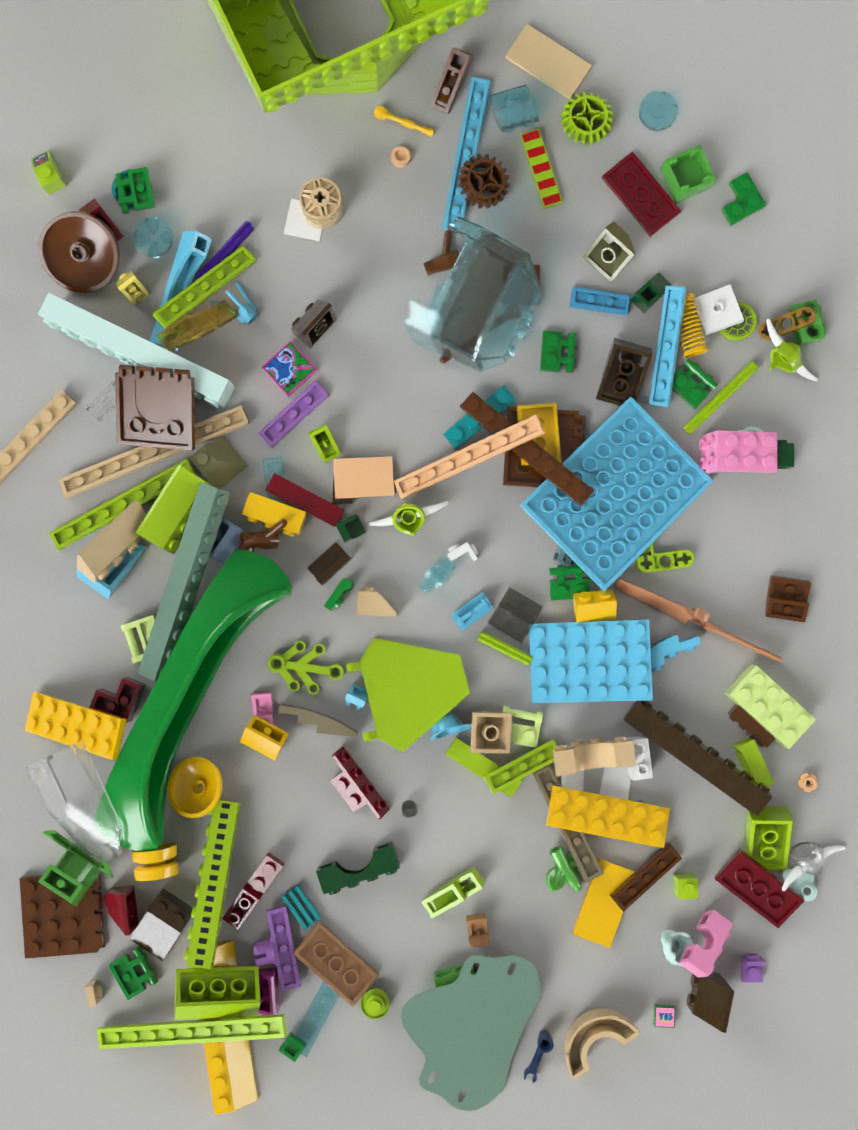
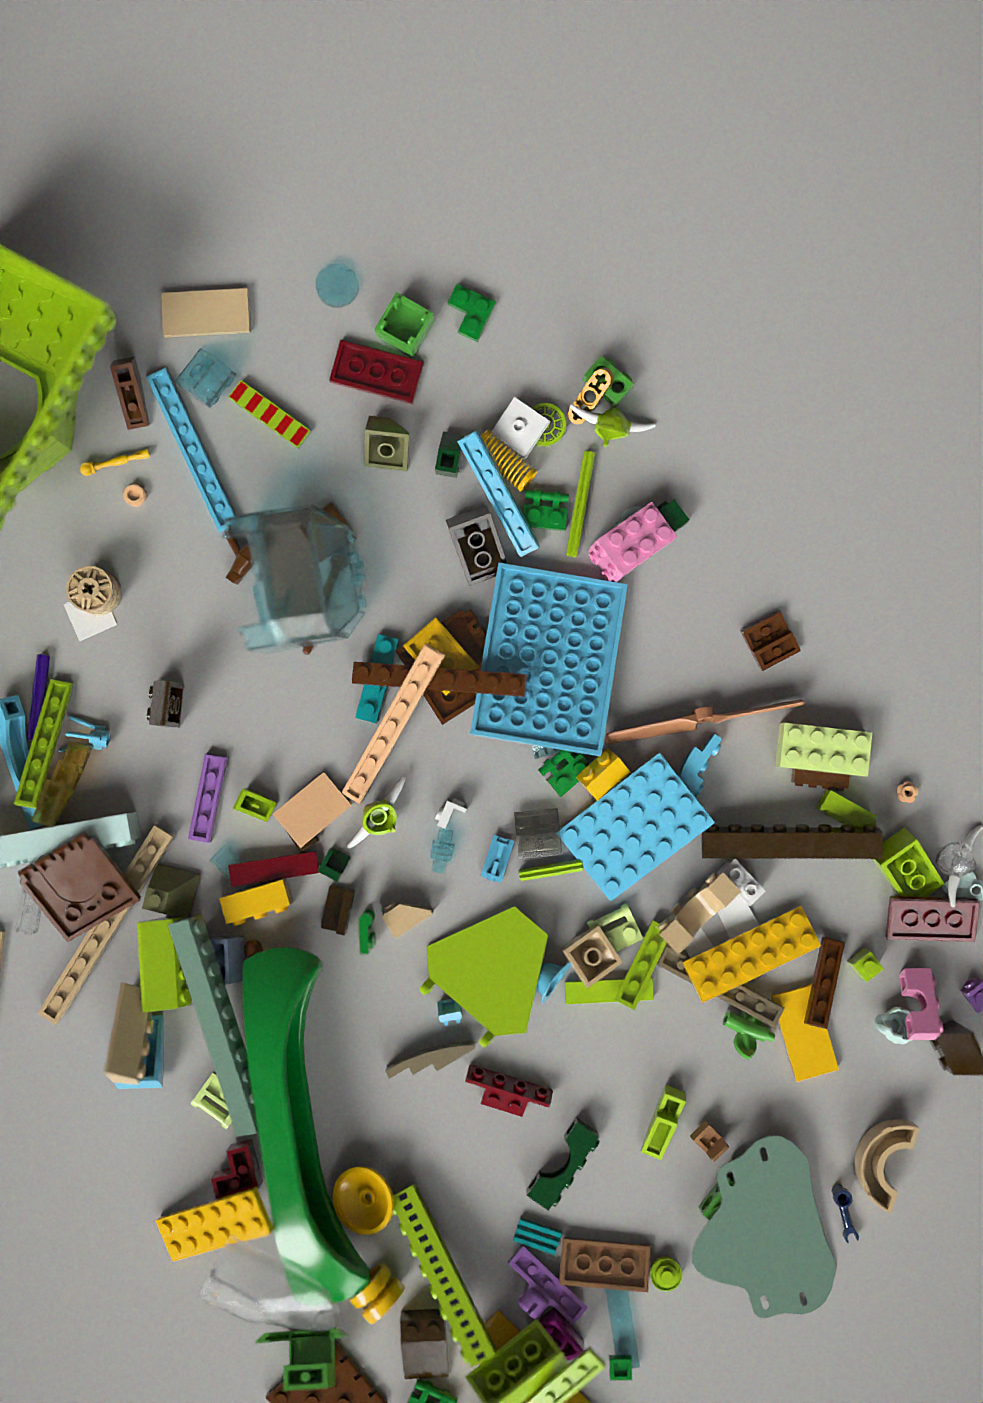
camera: 30 degrees left, 0 degrees up
lime tile [49,458,198,550] -> none
dark red slope [104,885,139,936] -> none
slope [222,852,285,930] -> none
reddish brown piece [240,519,287,549] -> none
yellow brick [240,715,289,761] -> none
bright pink slope [251,691,274,725] -> none
tile [262,341,317,397] -> none
lime plant [267,641,344,695] -> none
clear smoke hinge [401,800,418,817] -> none
reddish brown gear [457,154,510,209] -> none
green plate [540,331,578,373] -> none
lime gear [561,91,614,146] -> none
dark azure tile [569,287,631,316] -> none
lime beam [635,543,694,573] -> none
tile [653,1004,675,1028] -> none

